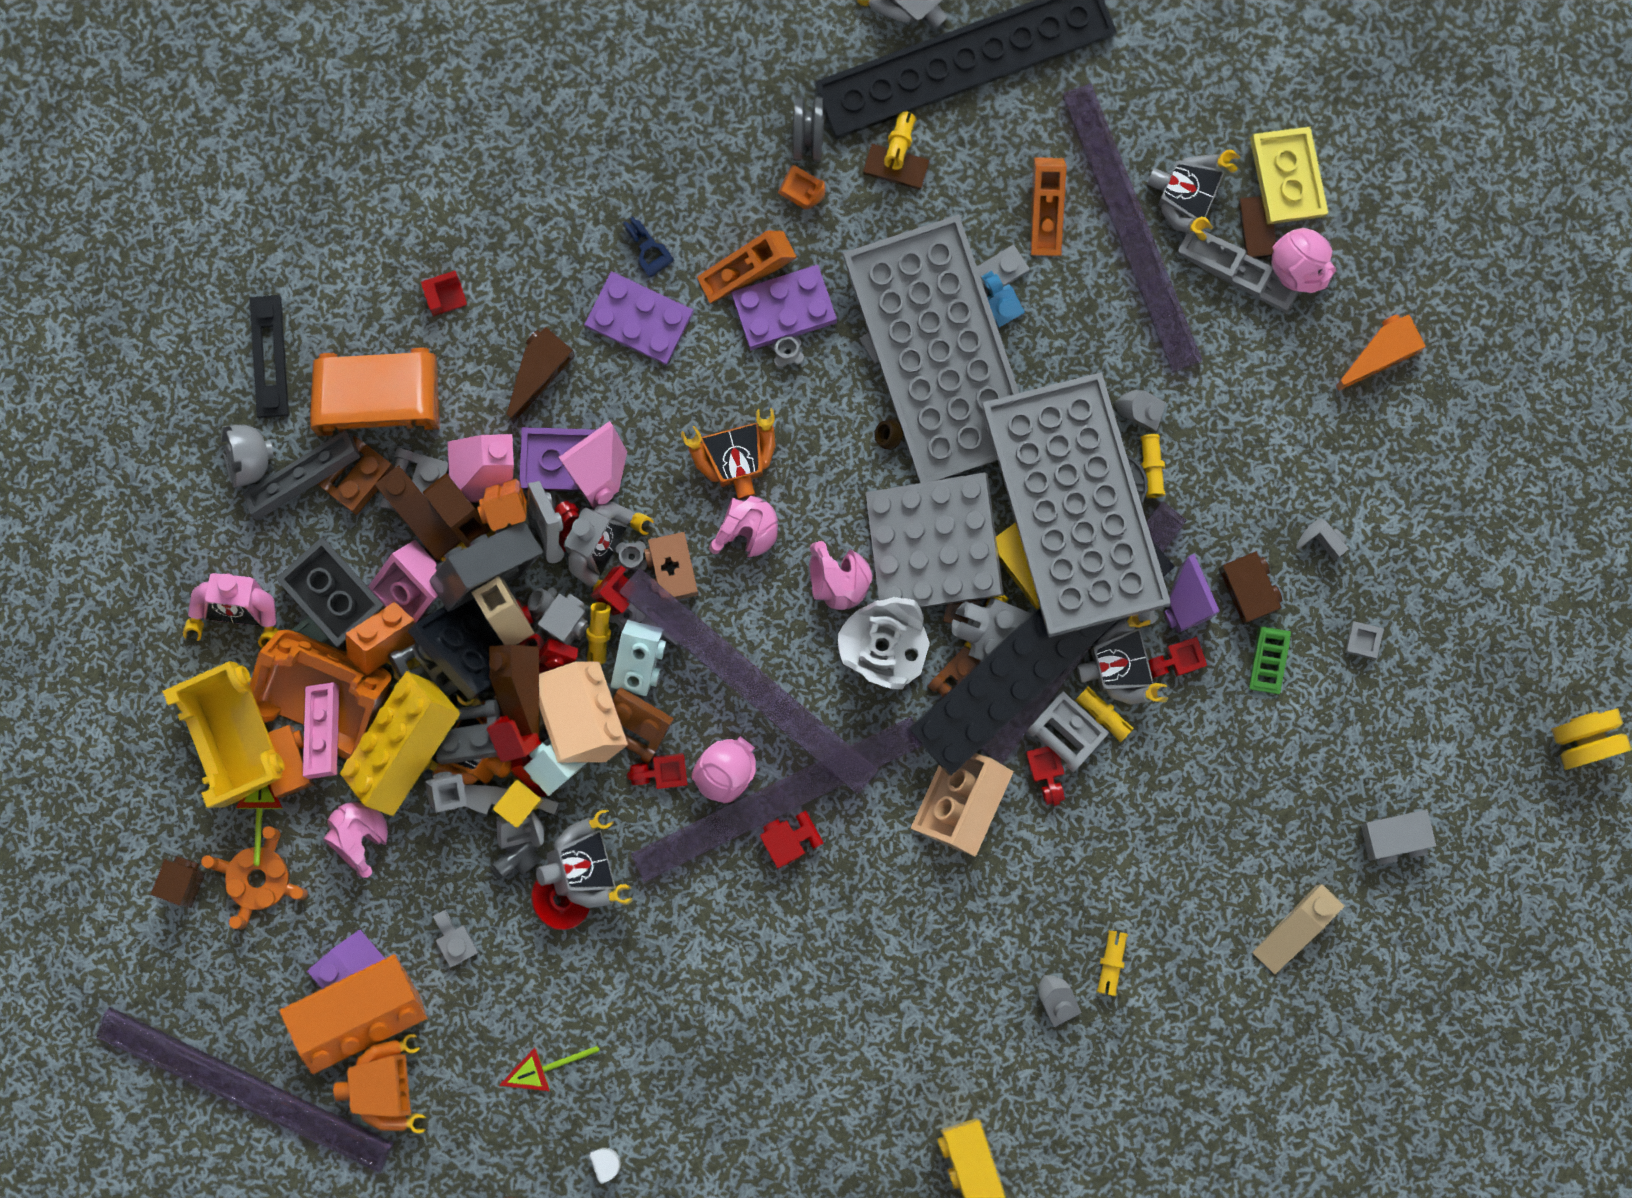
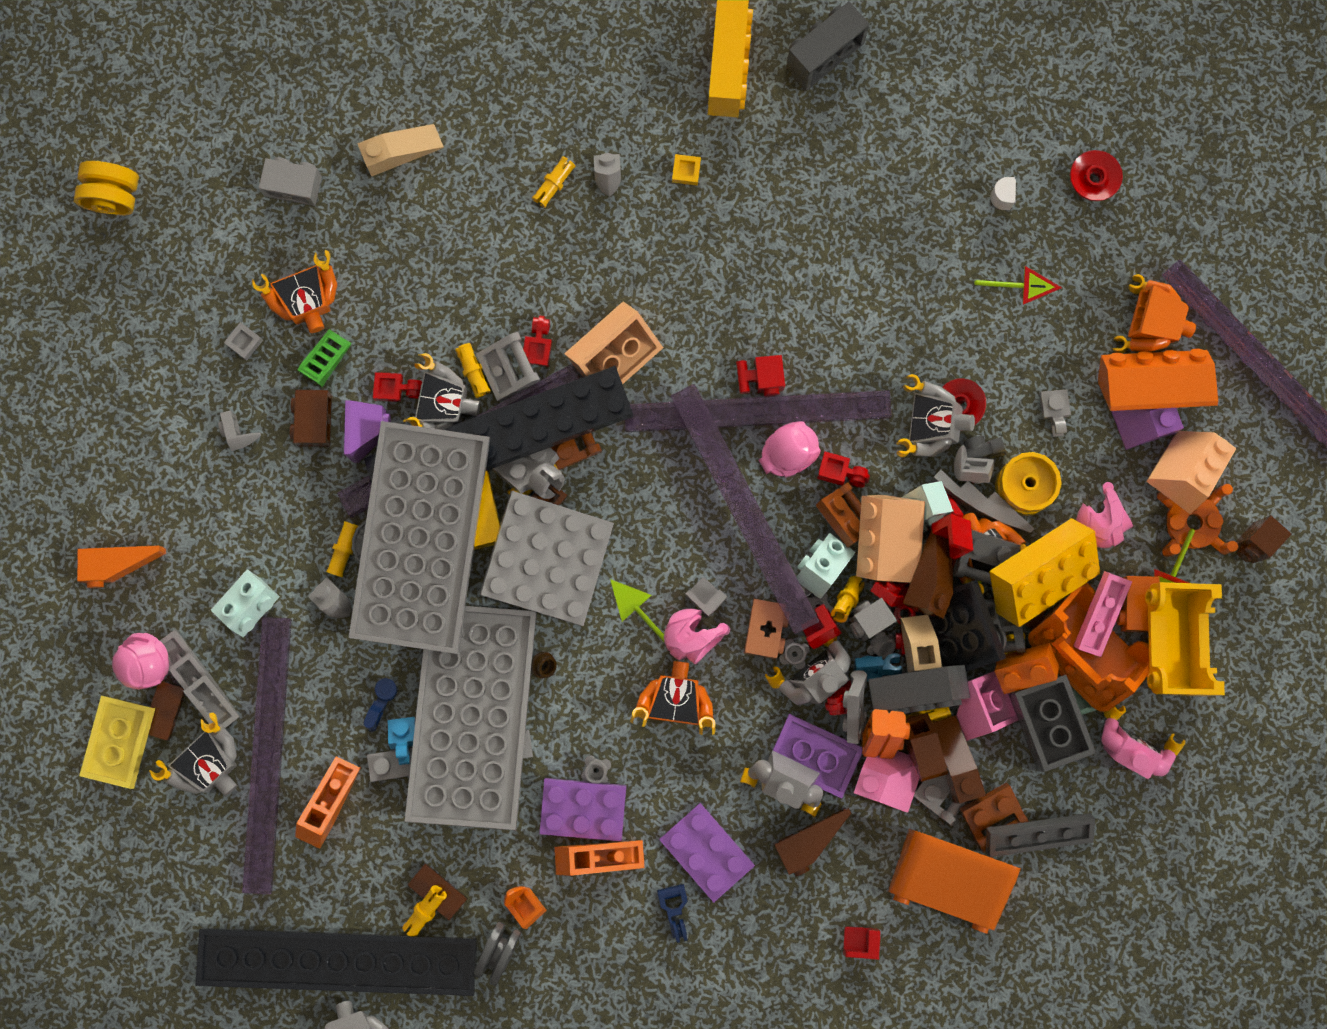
camera: 155 degrees left, 0 degrees up
light grey cylinder [221,424,273,487] -> none
black container [249,295,289,418] -> none
light grey brick [425,772,467,813] -> none
yellow panel [493,779,544,828] -> none
bright pink slope [559,421,627,509] -> none
bright pink helmet [809,541,872,610] -> none
white piece [838,597,930,689] -> none
none -> light aqua brick [211,569,280,637]
none -> torso [252,250,337,333]
none -> dark blue piece [364,678,397,732]
none -> lime piece [610,579,664,642]
none -> yellow plate [672,154,701,186]
none -> light grey panel [685,577,727,618]
none -> light grey torso [740,750,823,818]
none -> dark azure plate [854,653,902,681]
none -> yellow wheel [995,452,1062,516]
none -> light nougat slope [1146,431,1236,514]

